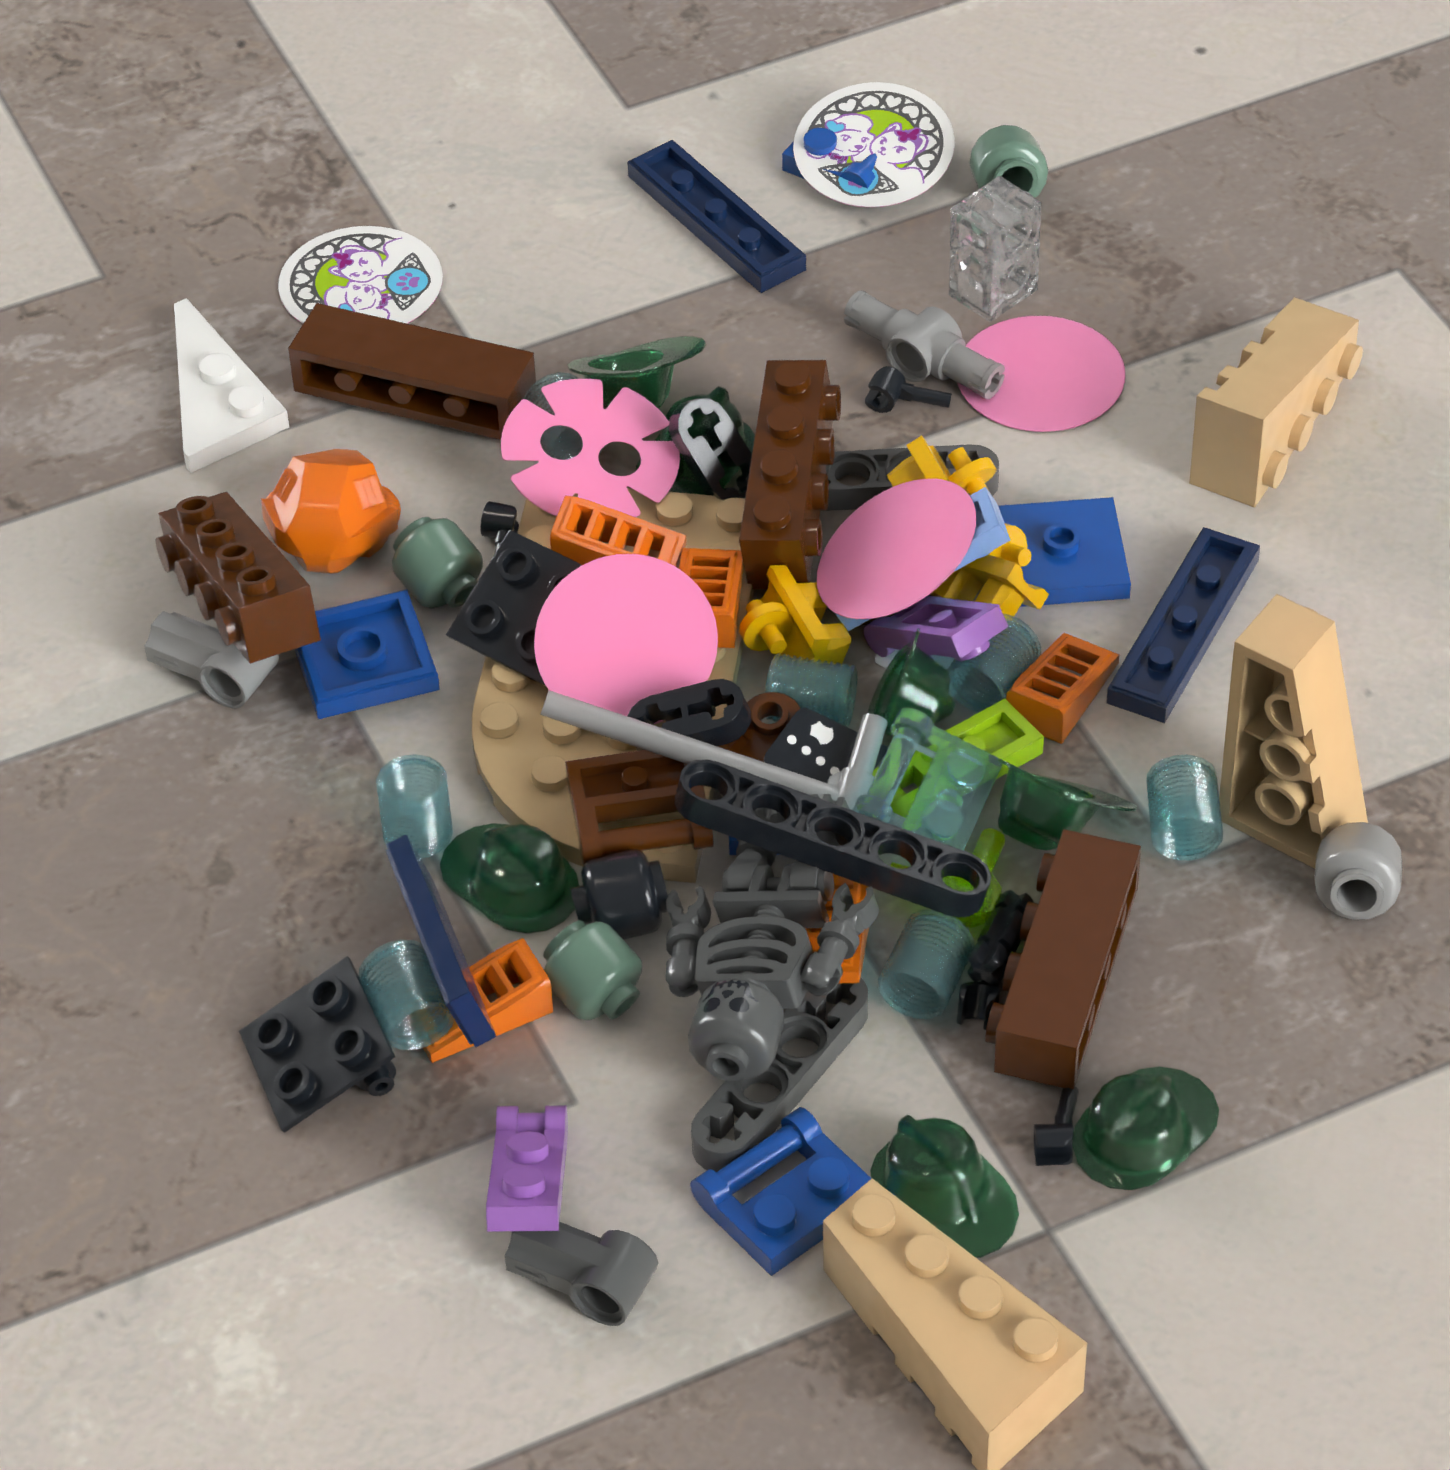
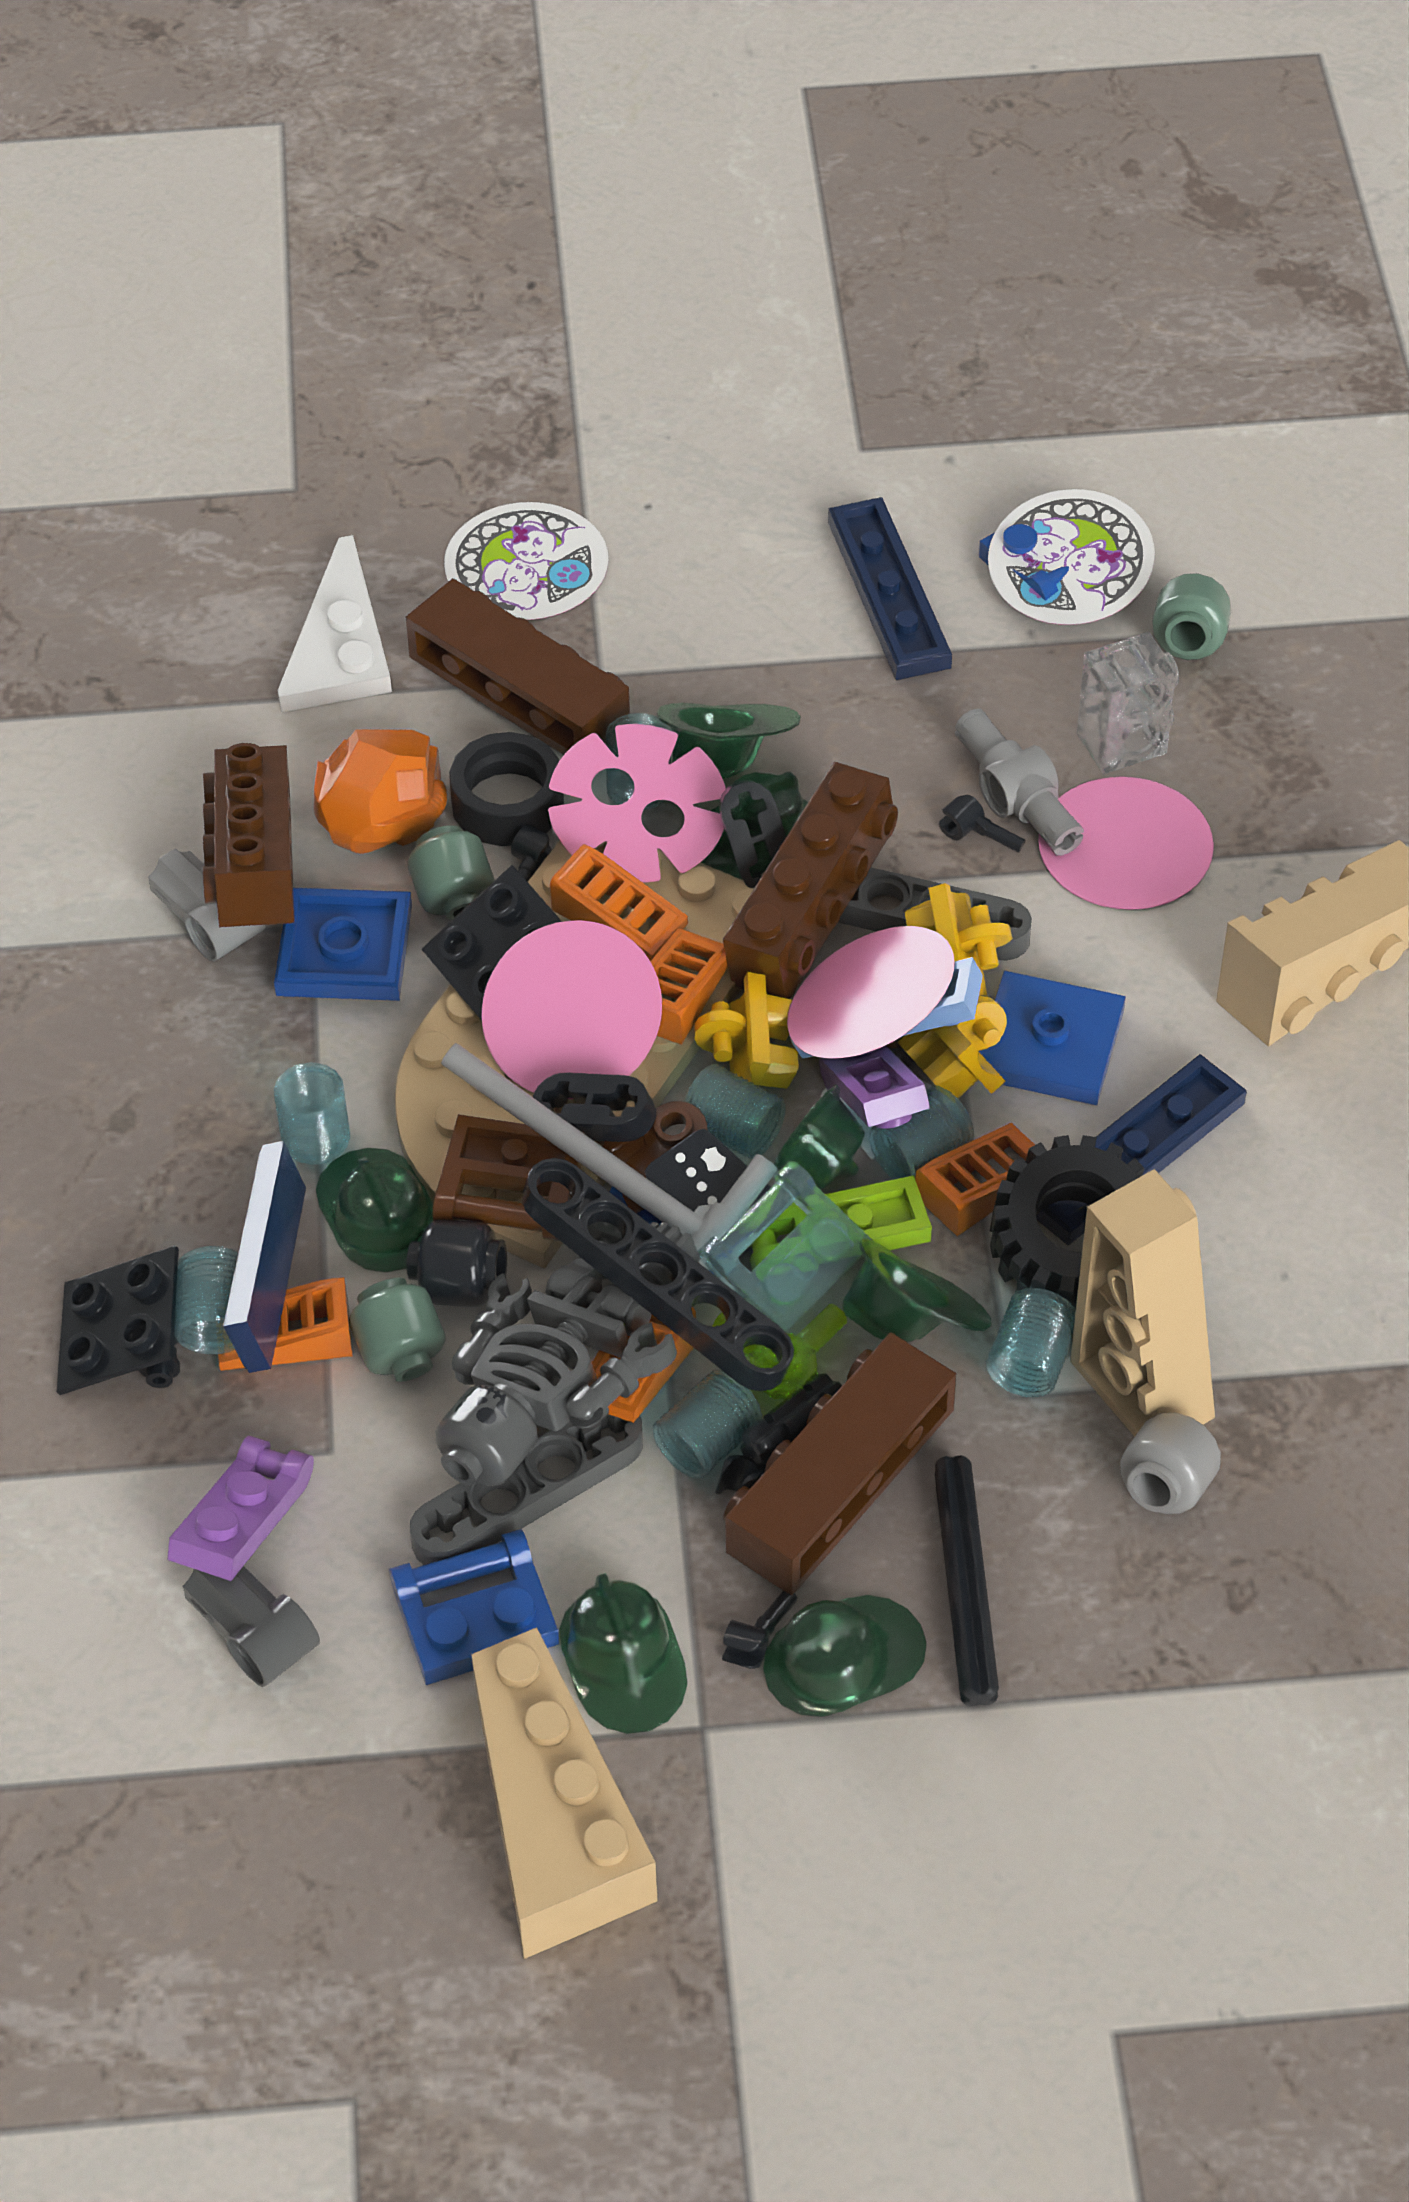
camera: 20 degrees right, 5 degrees up
none -> black tyre [449,732,564,847]
none -> black axle [934,1455,999,1707]
none -> black tyre [989,1135,1145,1316]

